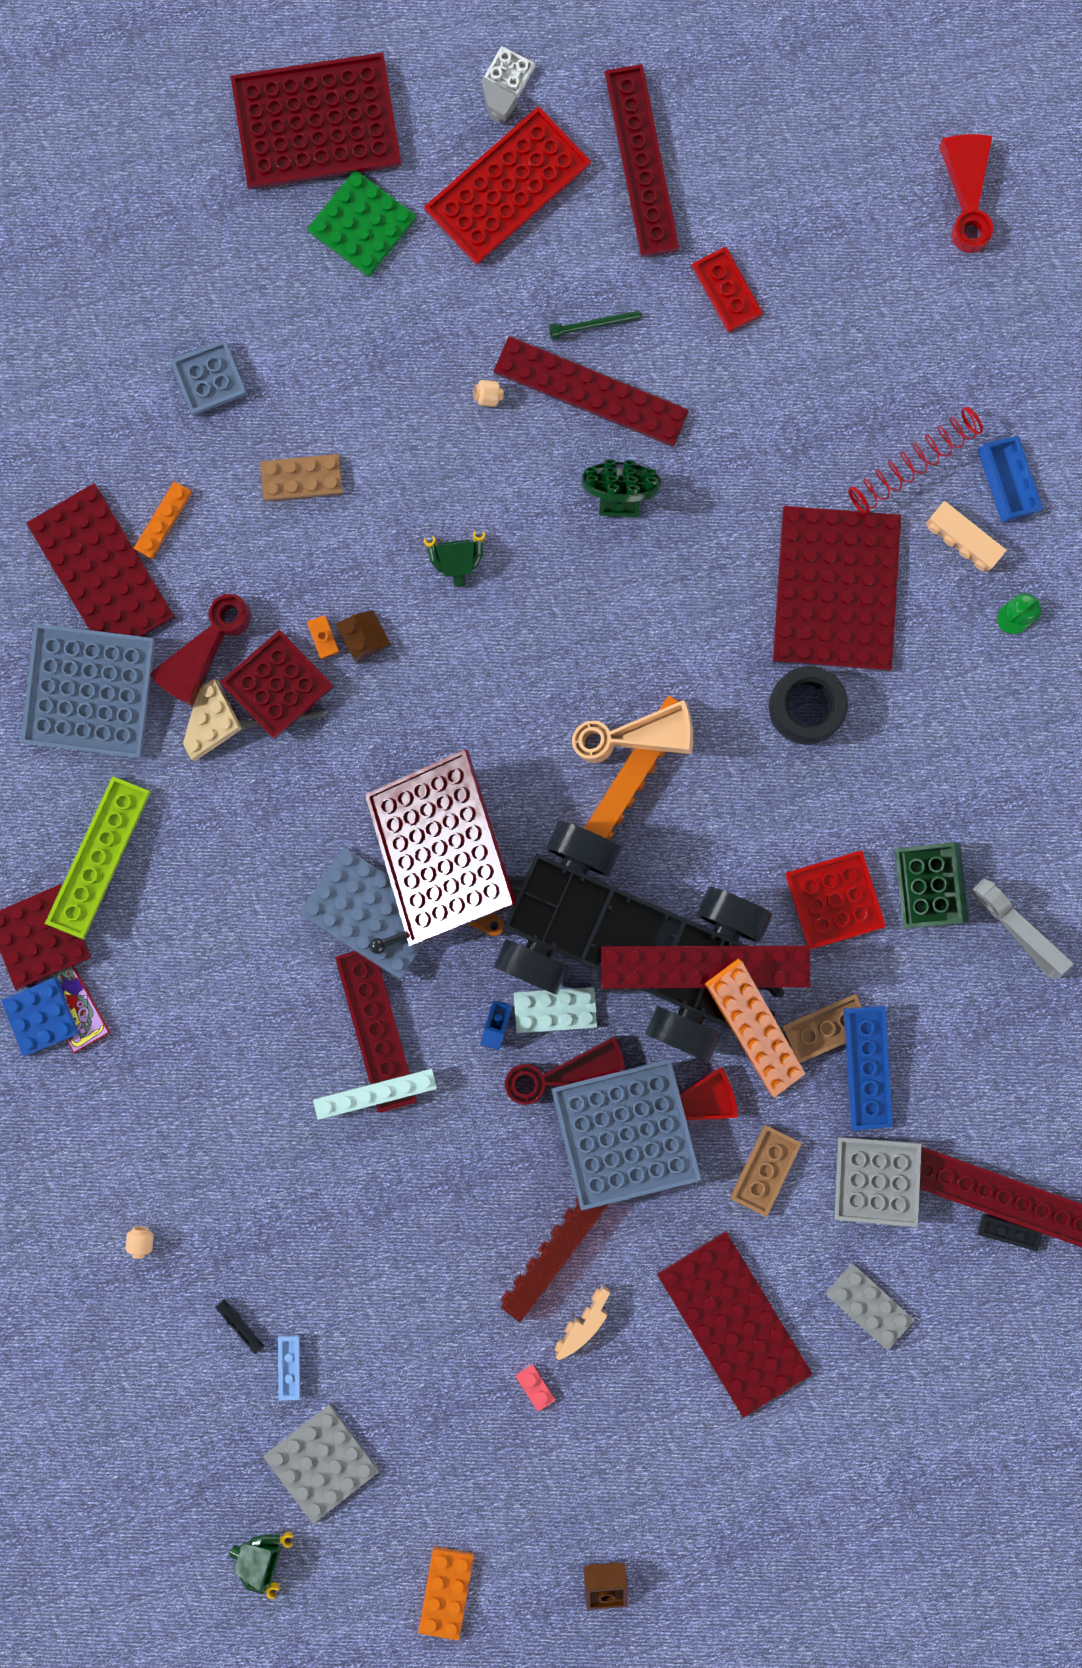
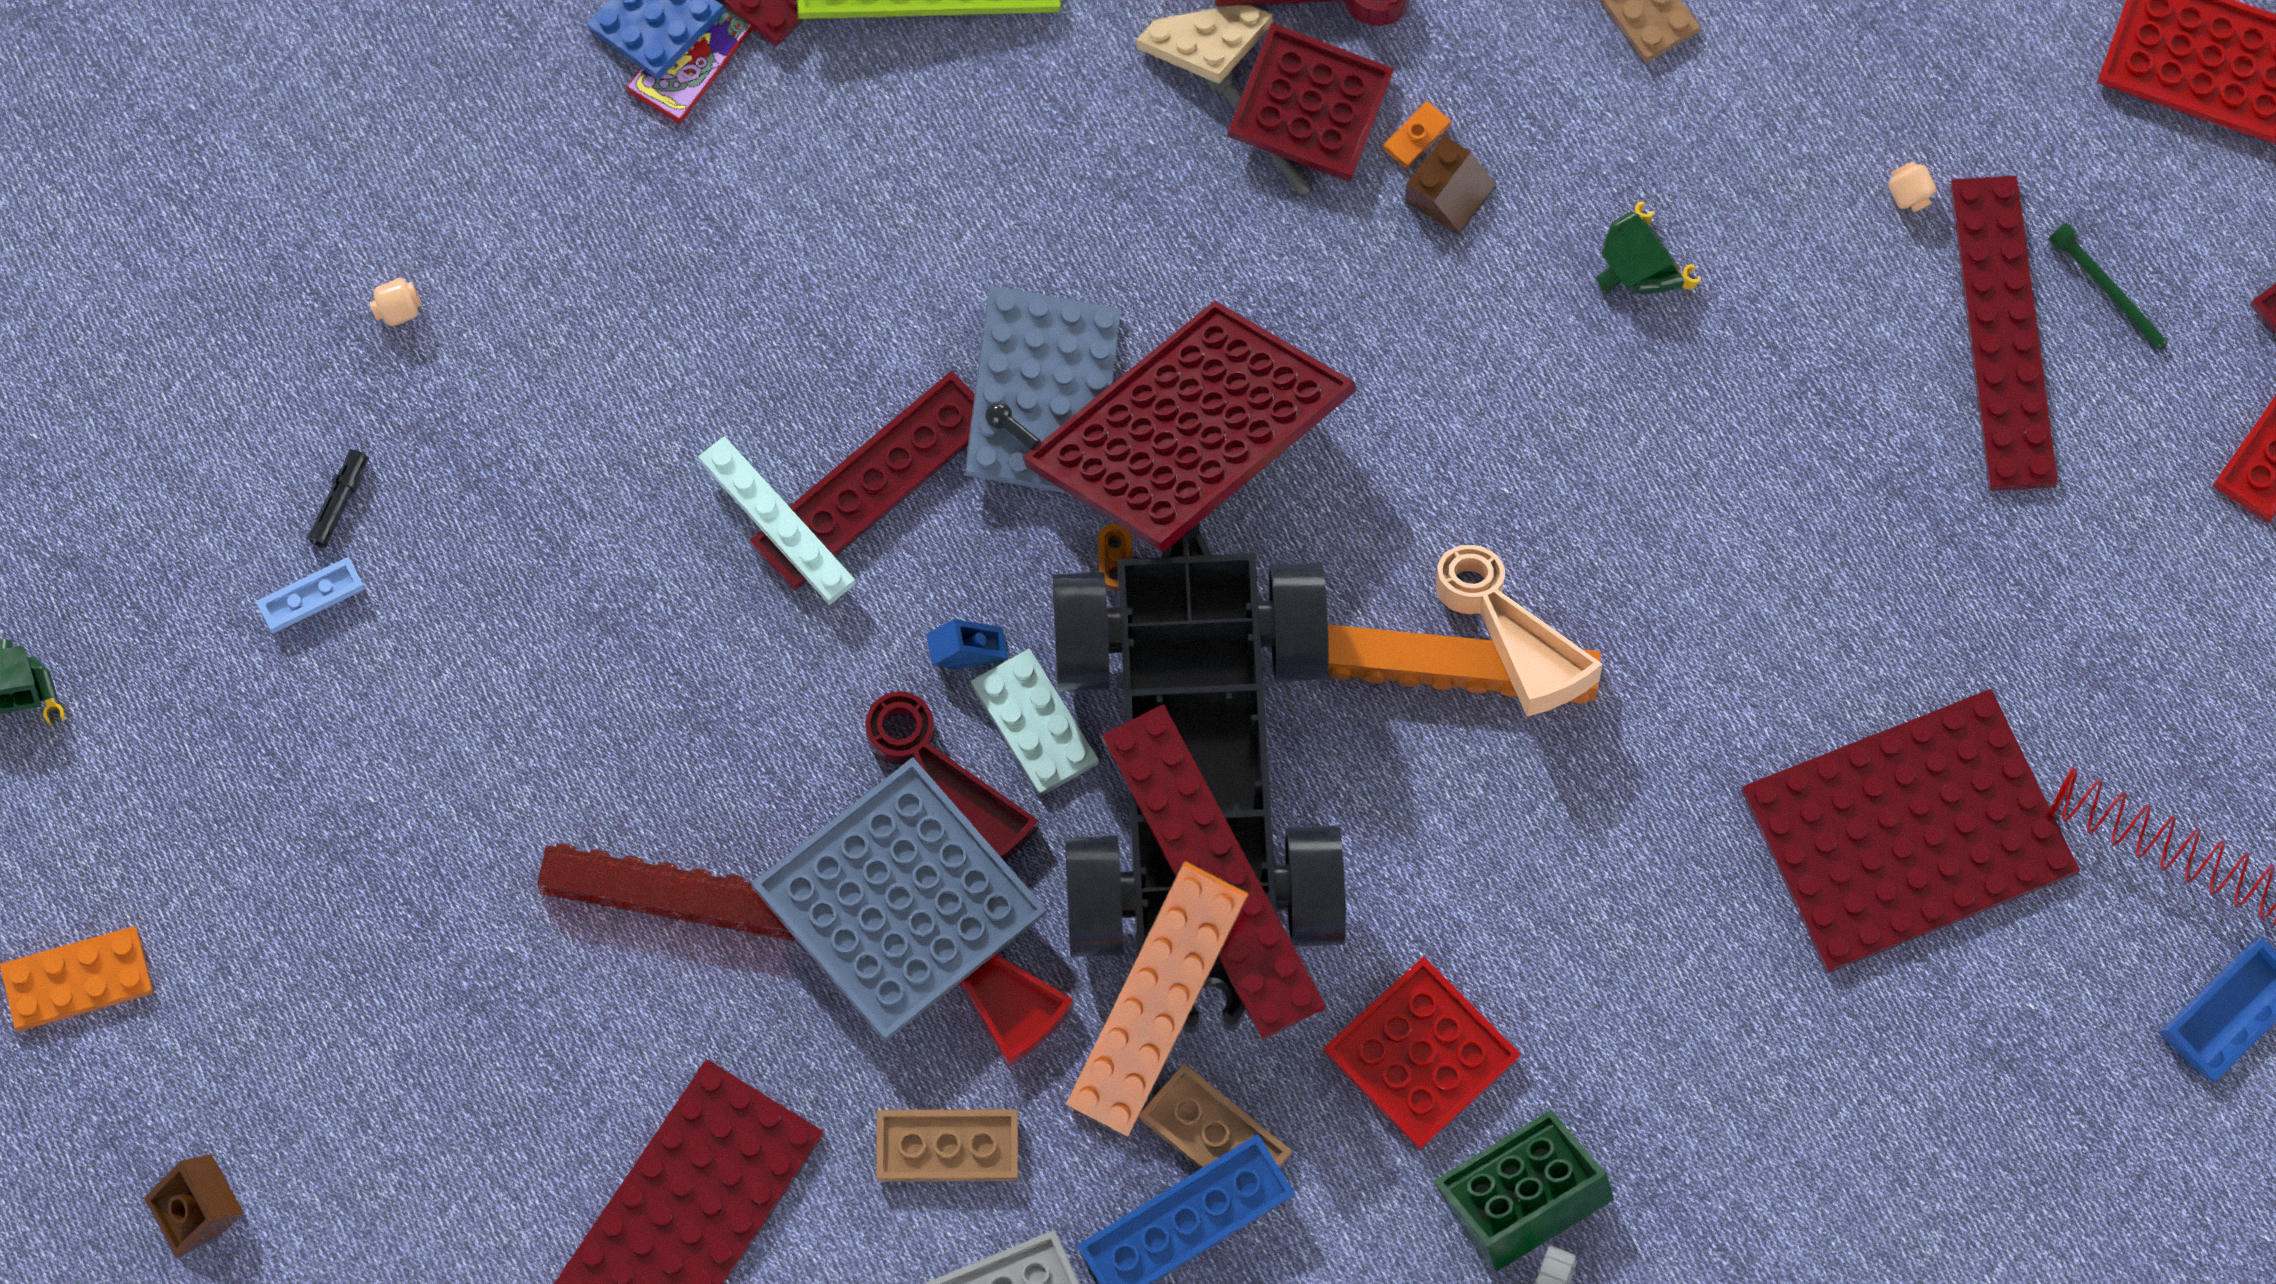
camera: 65 degrees right, 15 degrees down
light grey plate [263,1403,379,1524] -> none
coral plate [516,1364,555,1412] -> none
light nougat slope [554,1285,610,1360] -> none
dark green bracket [581,459,661,517] -> none
black tyre [768,666,848,745] -> none
light nougat brick [925,501,1006,573] -> none
green piece [997,594,1041,634] -> none

